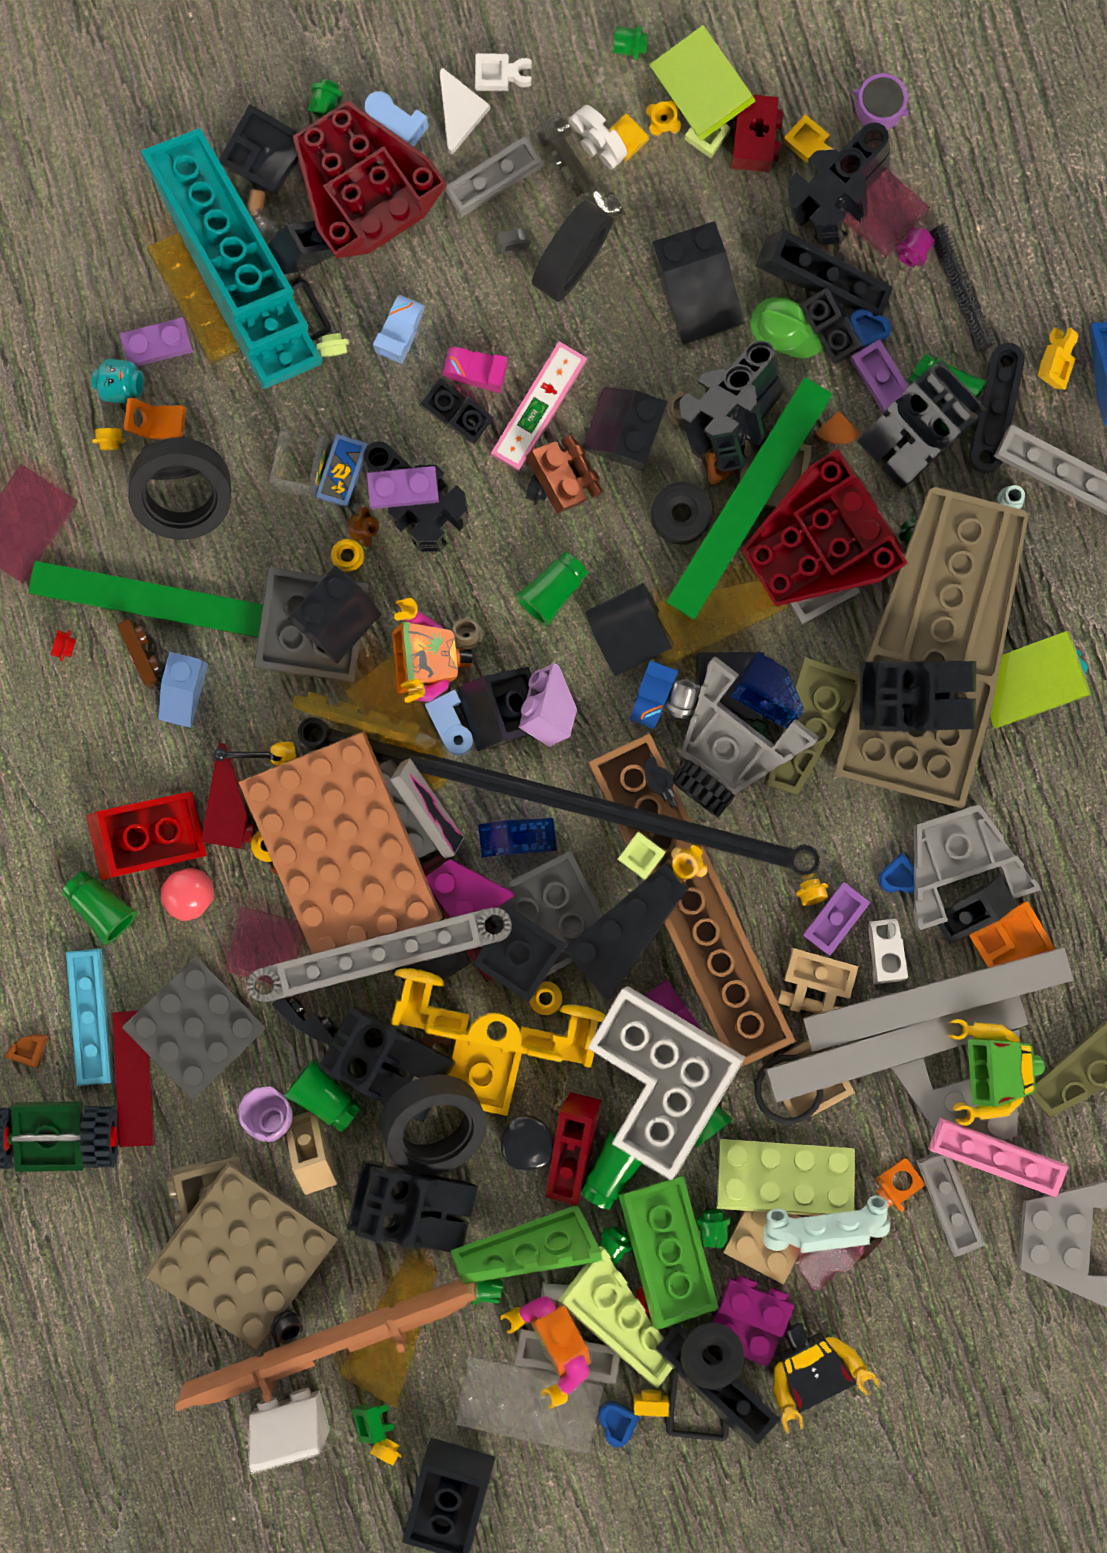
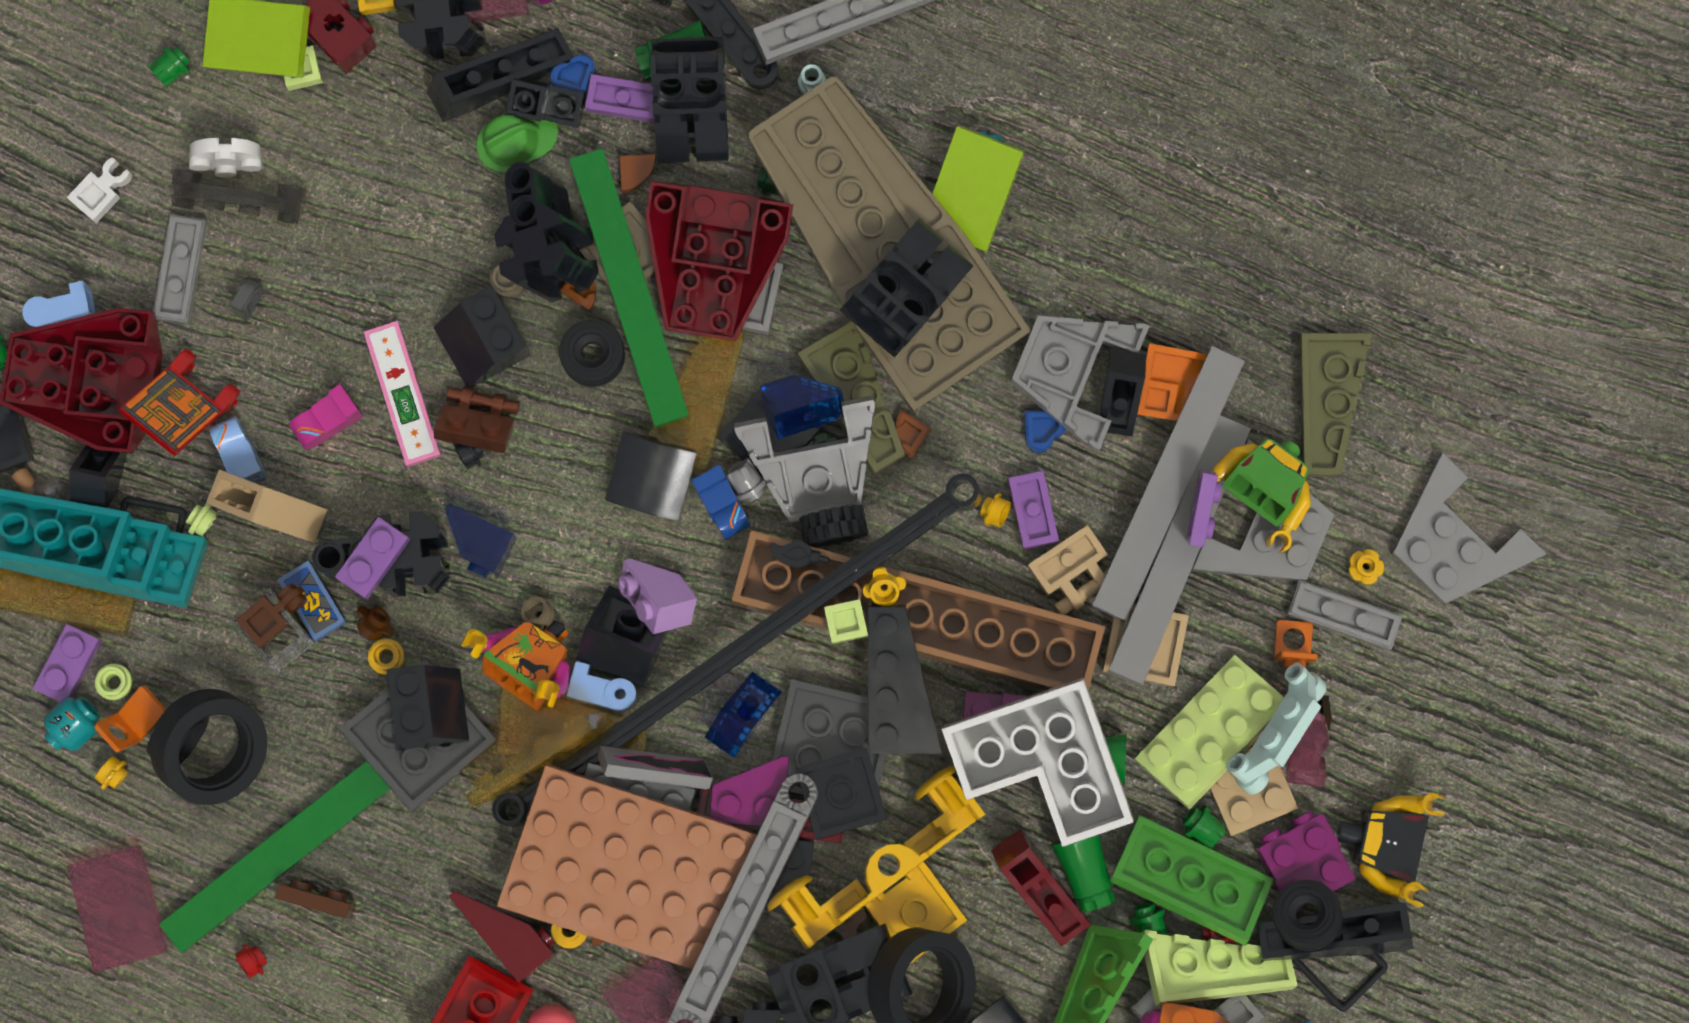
camera: 50 degrees left, 5 degrees down
medium blue slope [158,652,208,728] -> none
hinge [214,742,296,766] -> none
black slope [419,378,494,444] -> none
white tile [440,68,490,155] -> none
black hair [501,1115,553,1170] -> none
green plant [514,552,588,627] -> none
yellow plate [529,981,562,1015] -> none
black tyre [532,199,614,302] -> none
yellow plate [609,113,649,162] -> none
yellow plate [633,1389,669,1417] -> none
yellow plate [646,101,681,136] -> none
black slope [650,221,745,345] -> none
black piece [754,1055,823,1124] -> none
white leg [868,918,908,985] -> none
bright pink tile [928,1117,1069,1198] -> none
none -> yellowish green plate [95,664,133,700]
none -> flag [119,349,240,456]
none -> tan slope [206,469,328,543]
none -> reddish brown plate [236,583,308,649]
none -> clear blue slope [445,503,517,579]
none -> dark orange tile [895,410,931,460]
none -> medium lavender plate [1186,469,1222,547]
none -> yellow plate [1348,549,1384,585]

